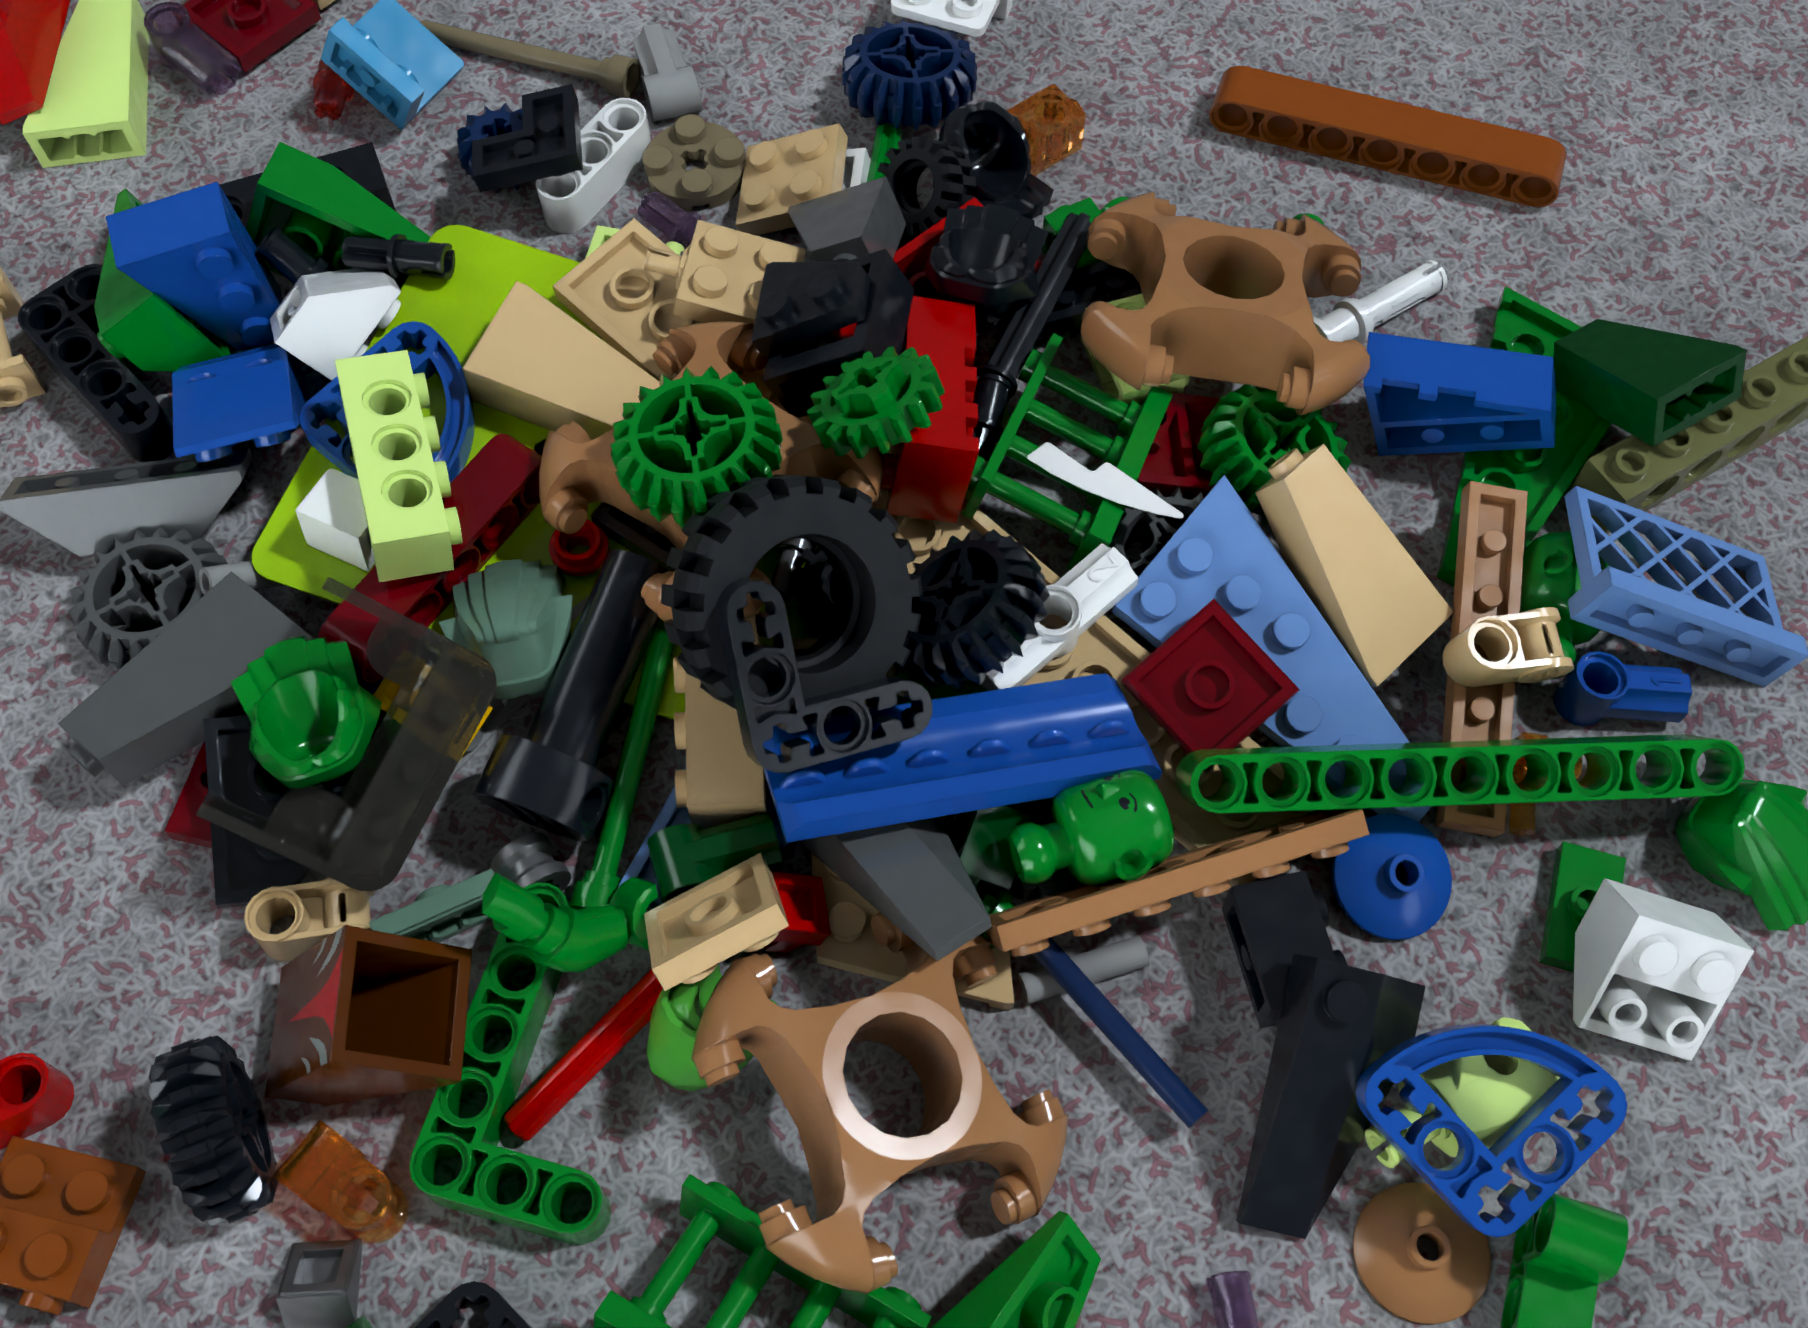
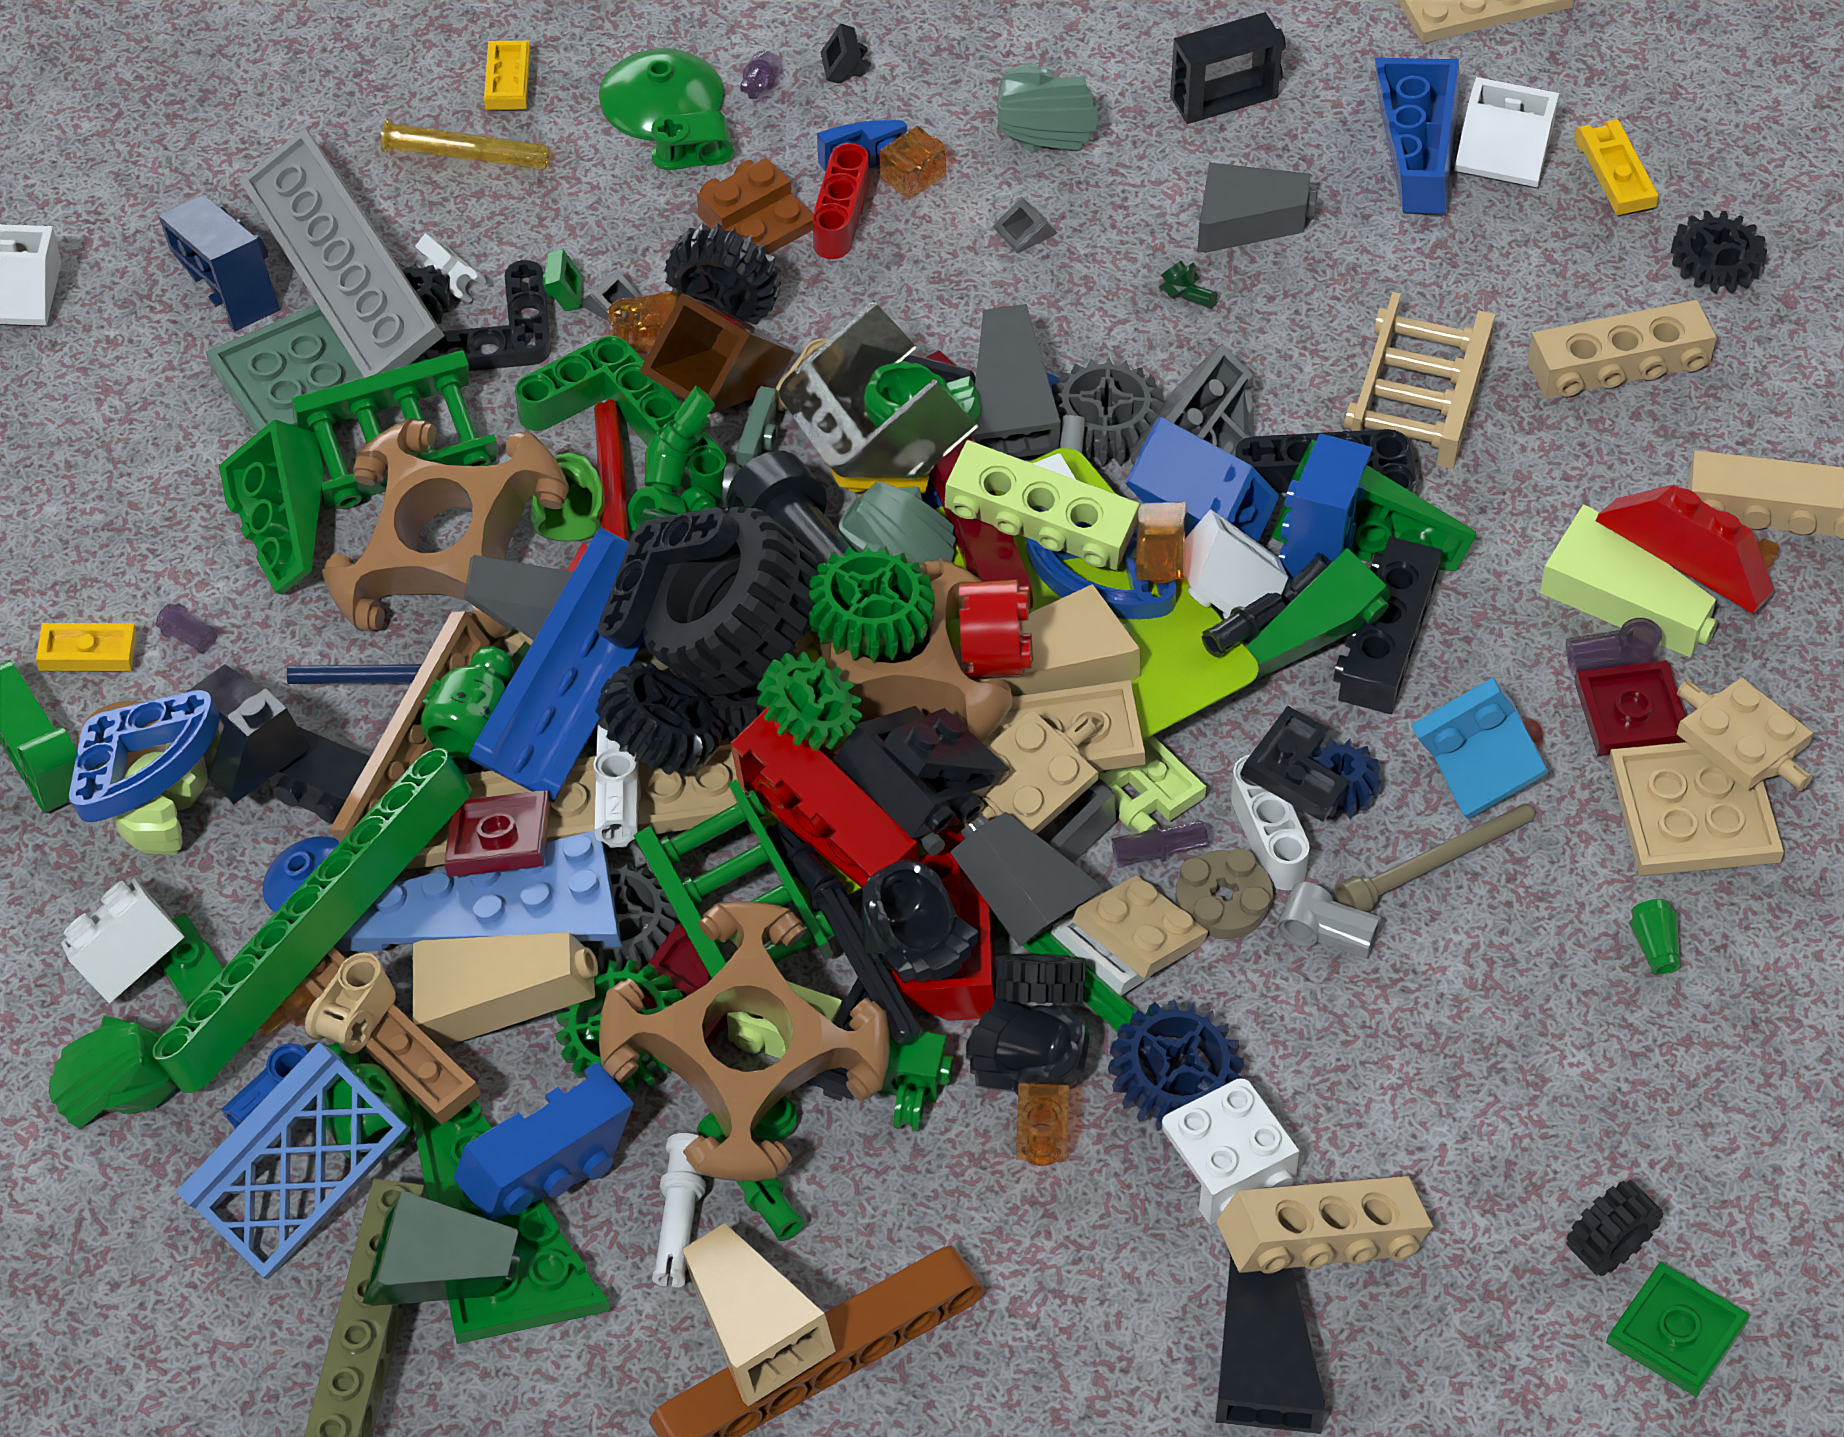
camera: 130 degrees right, 10 degrees down
tan plate [644,853,789,991] -> none
white sticker [1027,442,1184,519] -> none
none -> tan slope [682,1223,836,1406]
none -> red brick [959,579,1033,678]
none -> clear orange slope [1136,502,1187,583]

